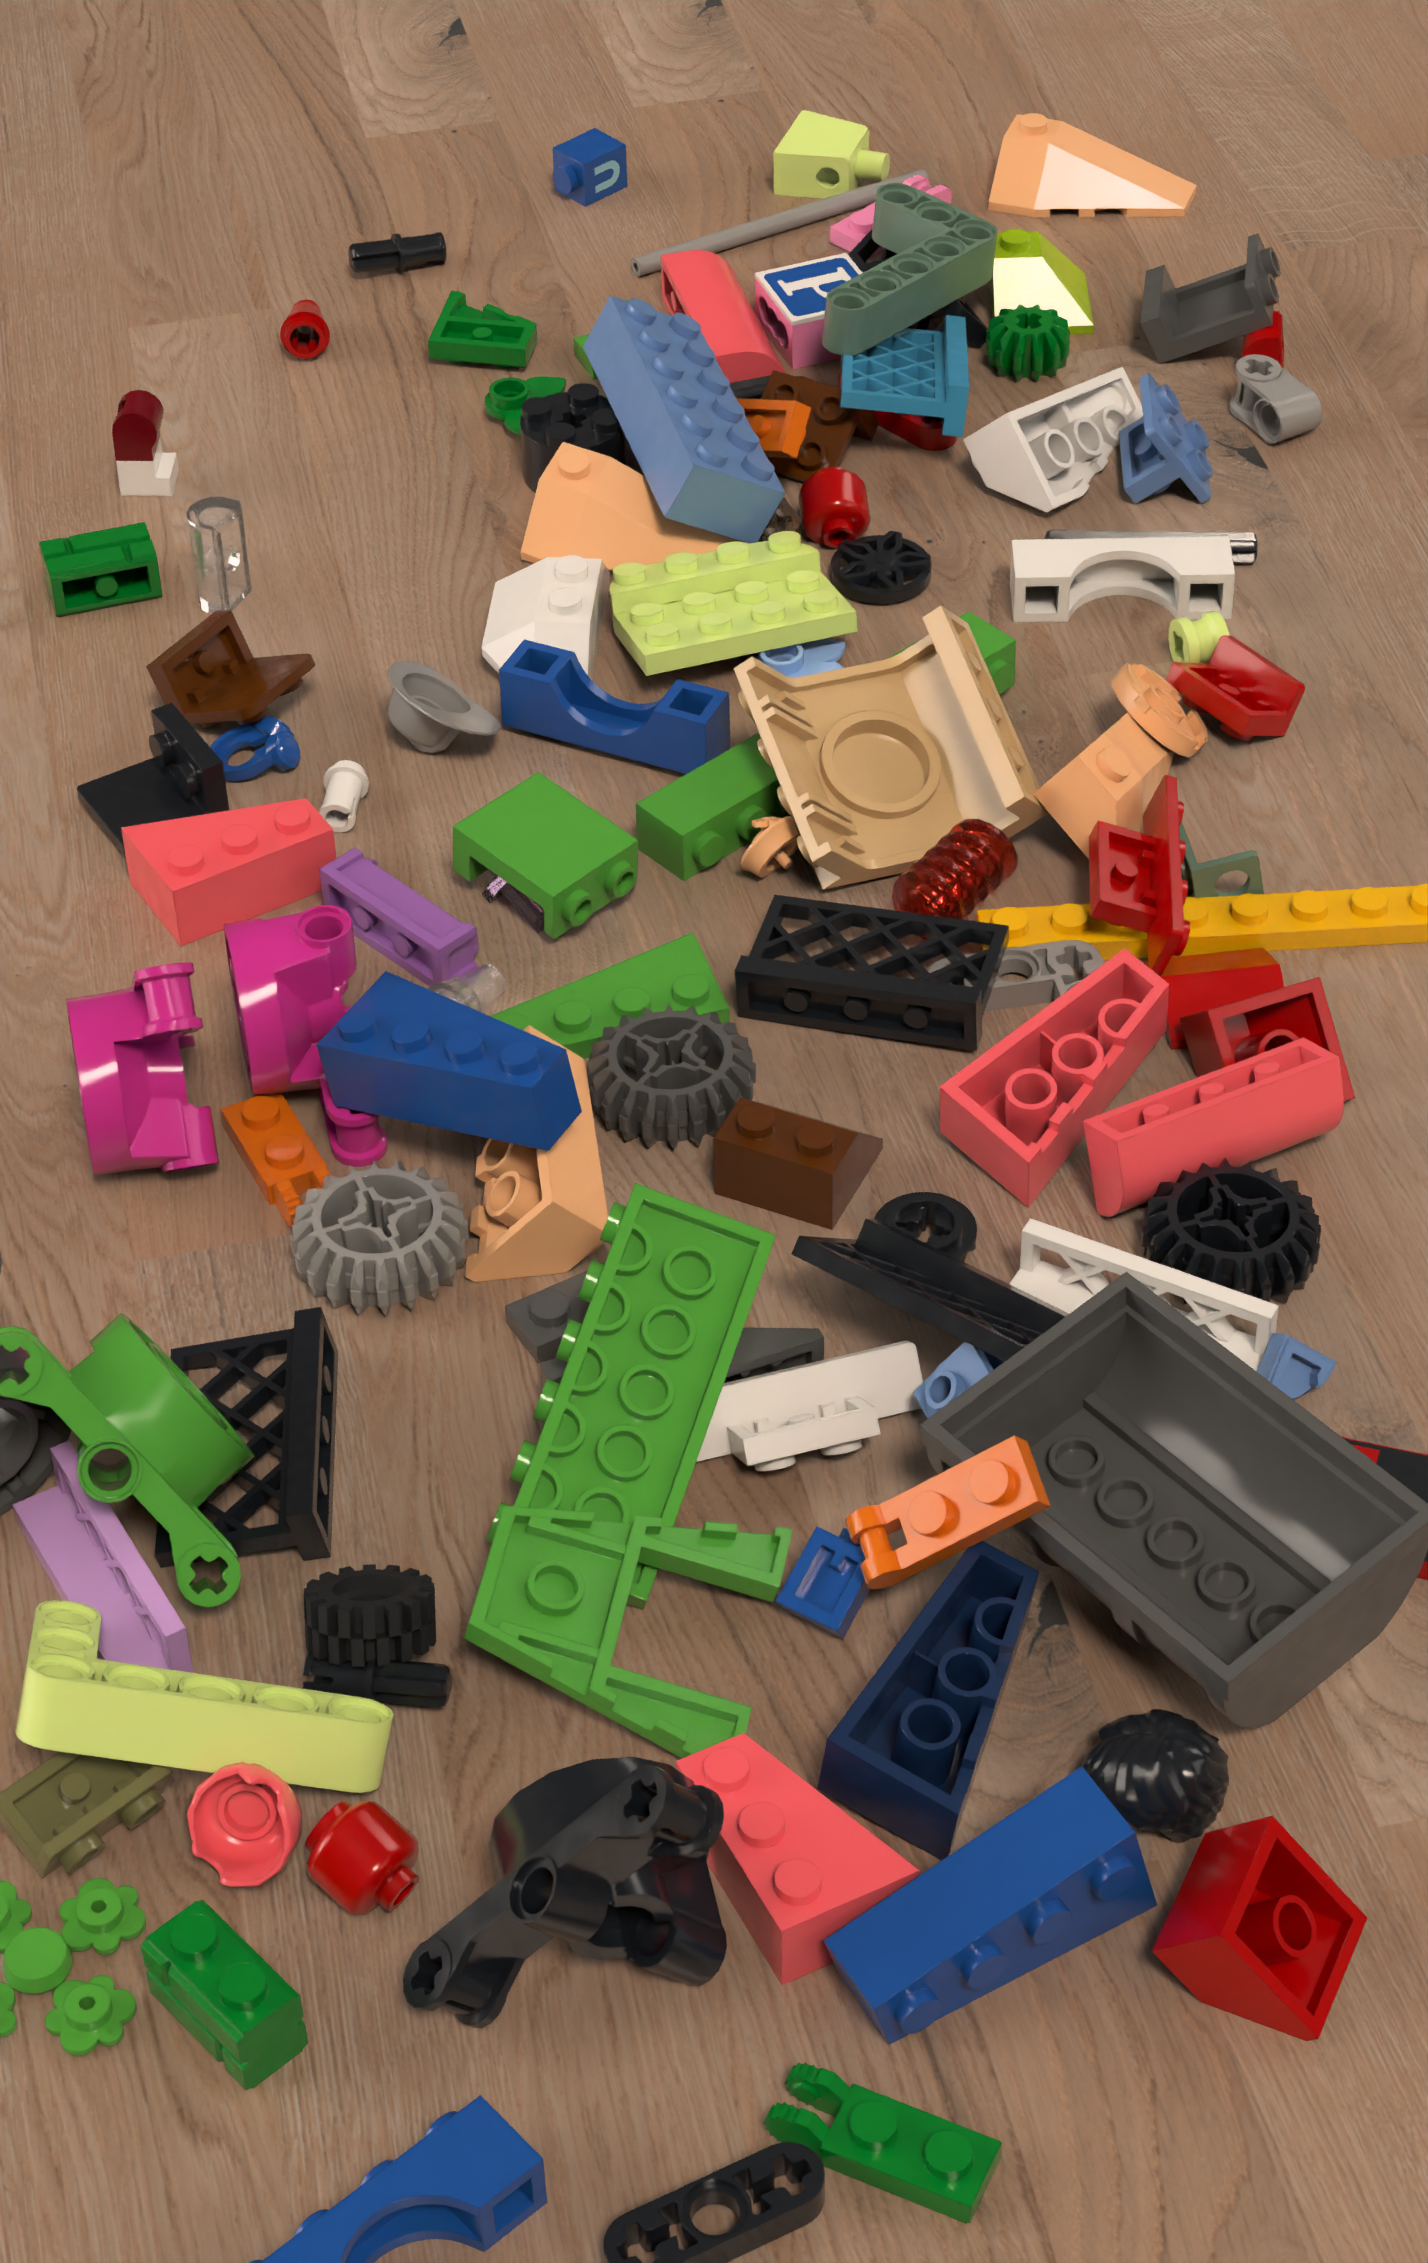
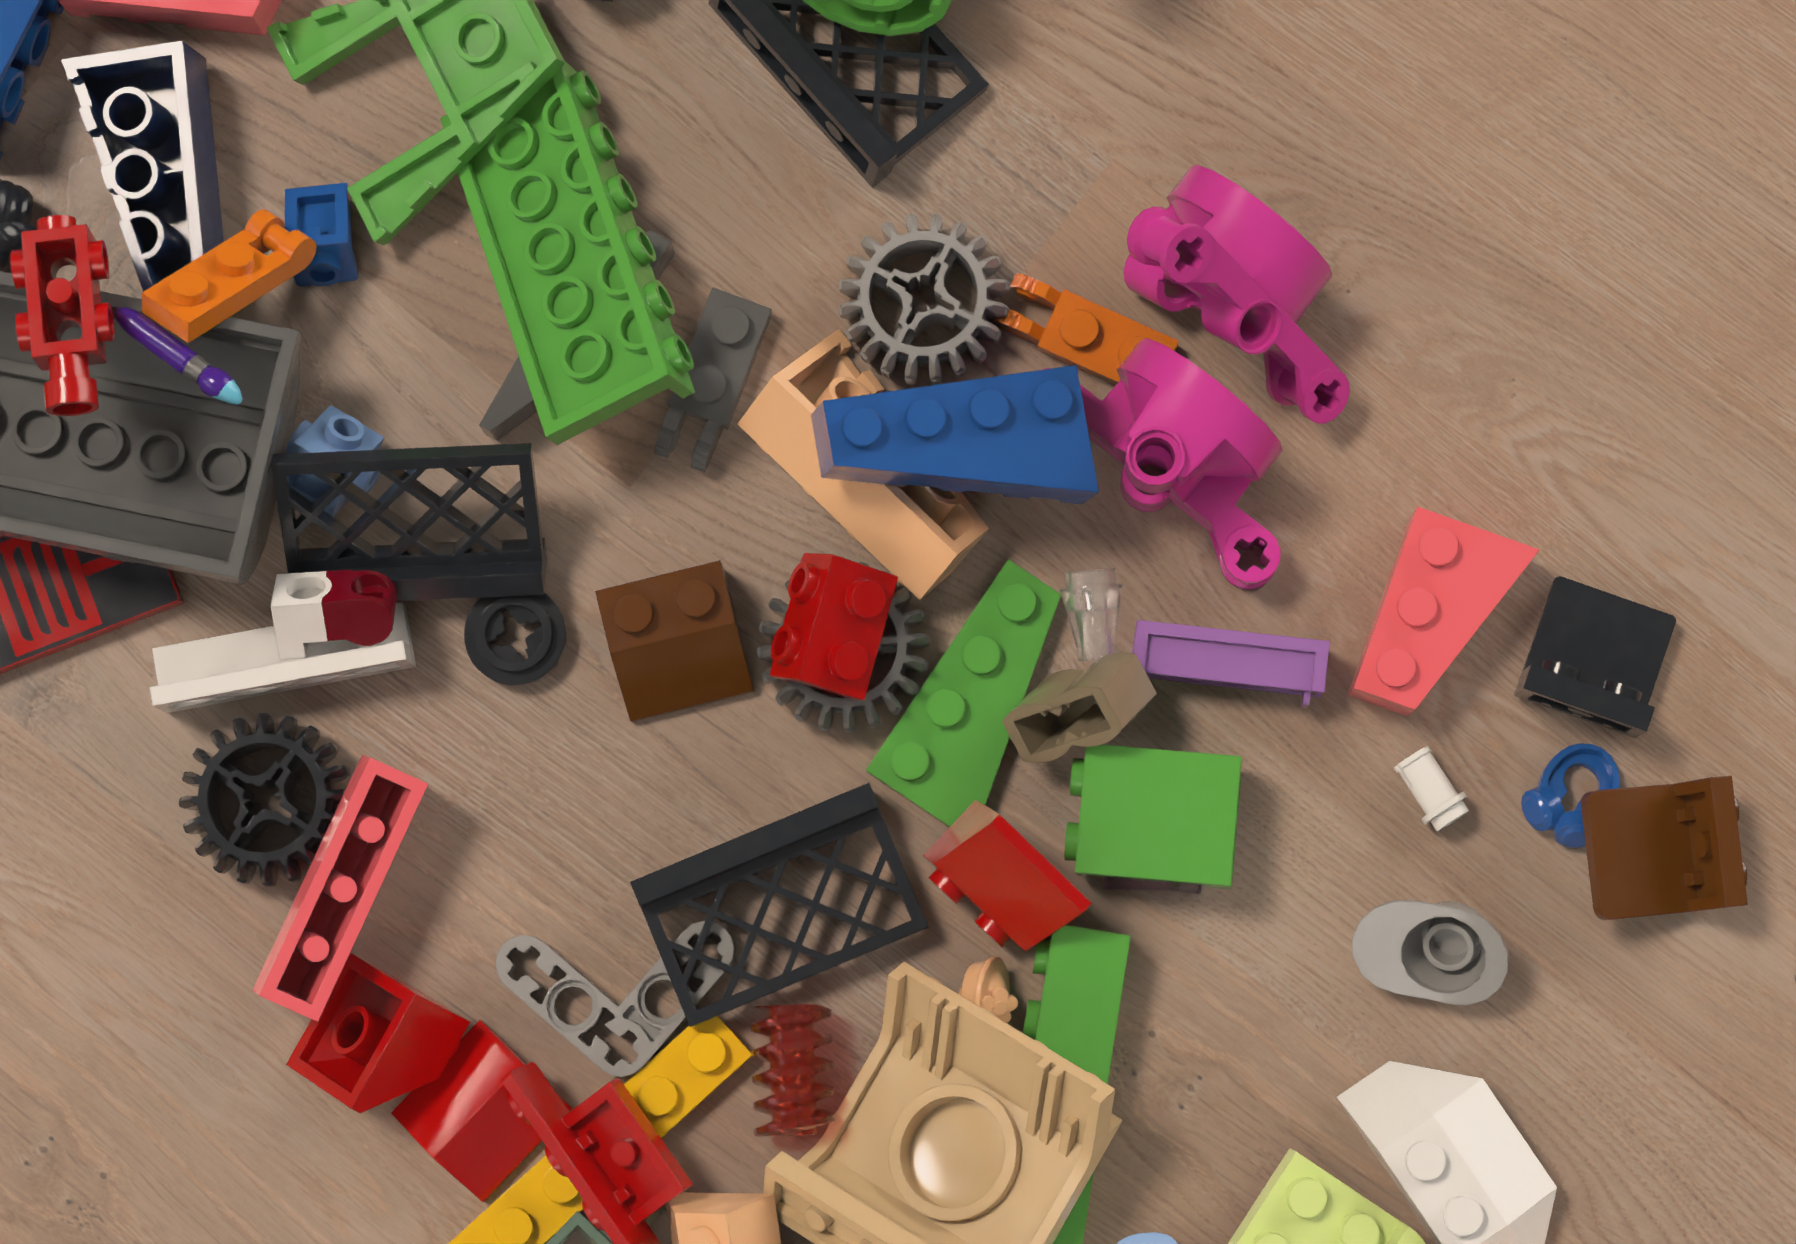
camera: 150 degrees right, 40 degrees up
blue arch [499,639,730,775] -> none
white bracket [696,1340,923,1471] -> none
coral wedge [940,948,1169,1208] -> none
medium blue tile [1257,1333,1337,1399] -> none
none -> red brick [10,215,115,416]
none -> dark purple piece [114,307,243,405]
none -> leg [271,570,398,660]
none -> red bracket [770,553,898,701]
none -> red slope [923,800,1092,952]
none -> dark tan brick [1002,652,1157,763]

